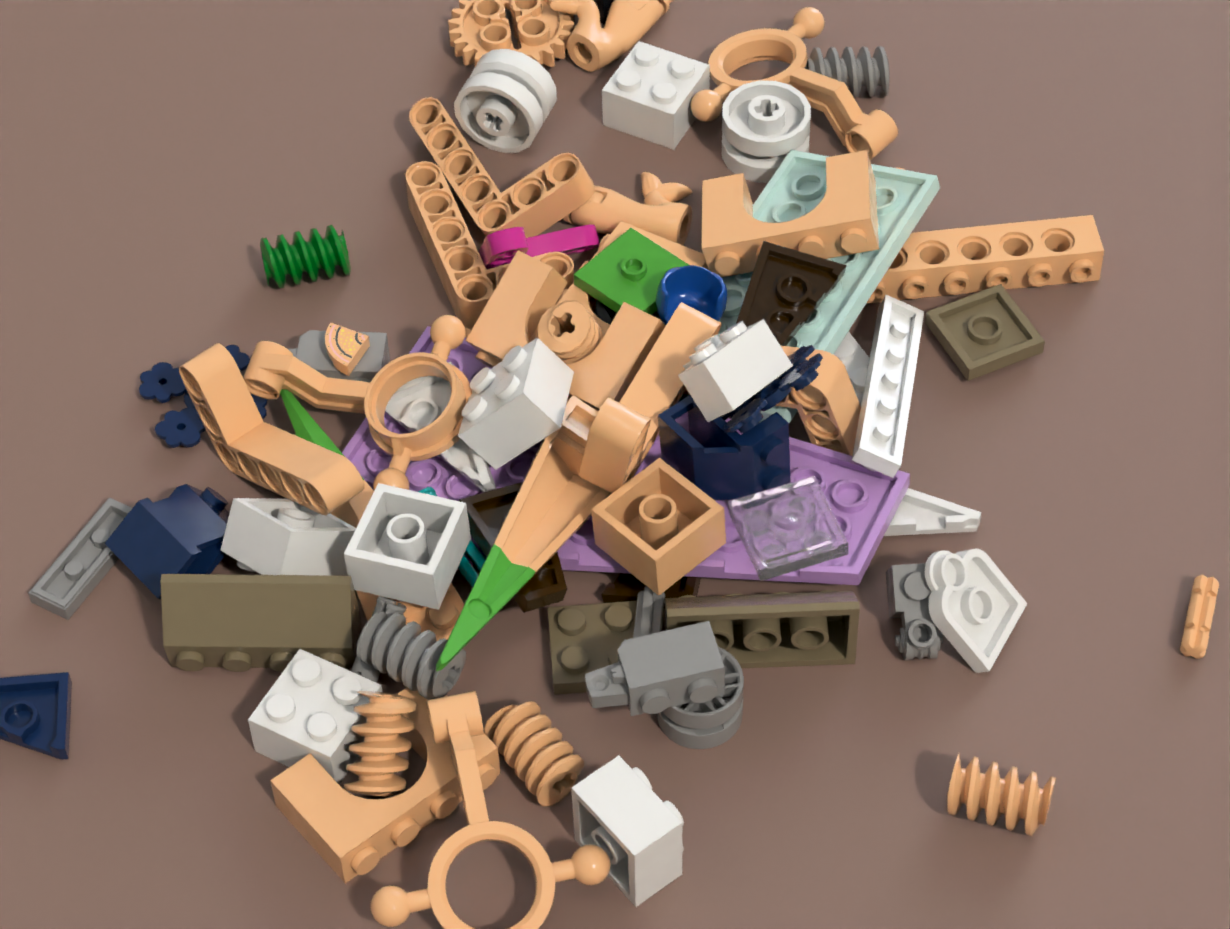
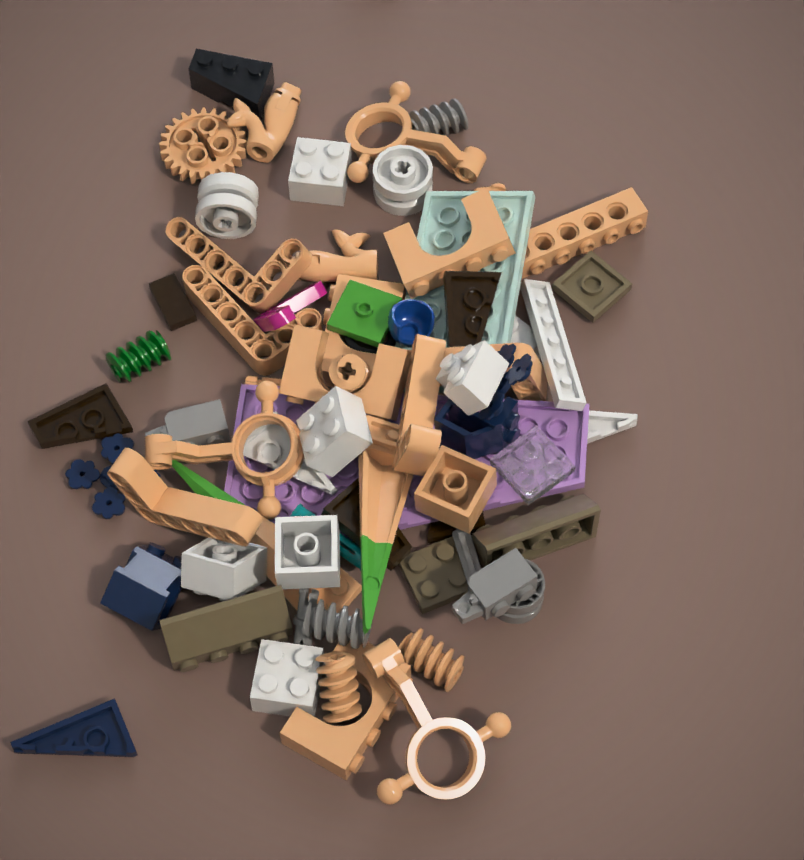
camera: 20 degrees left, 10 degrees up
light grey tile [28,497,132,620] -> none
light nougat tile [325,323,370,376] -> none
white brick [571,756,684,907] -> none
light grey brick [886,563,943,661] -> none
white plate [925,549,1027,673] -> none
light nougat piece [947,754,1056,836] -> none
light nougat axle [1180,575,1219,659] -> none
none -> dark brown wing [28,383,133,449]
none -> dark brown tile [149,273,197,331]

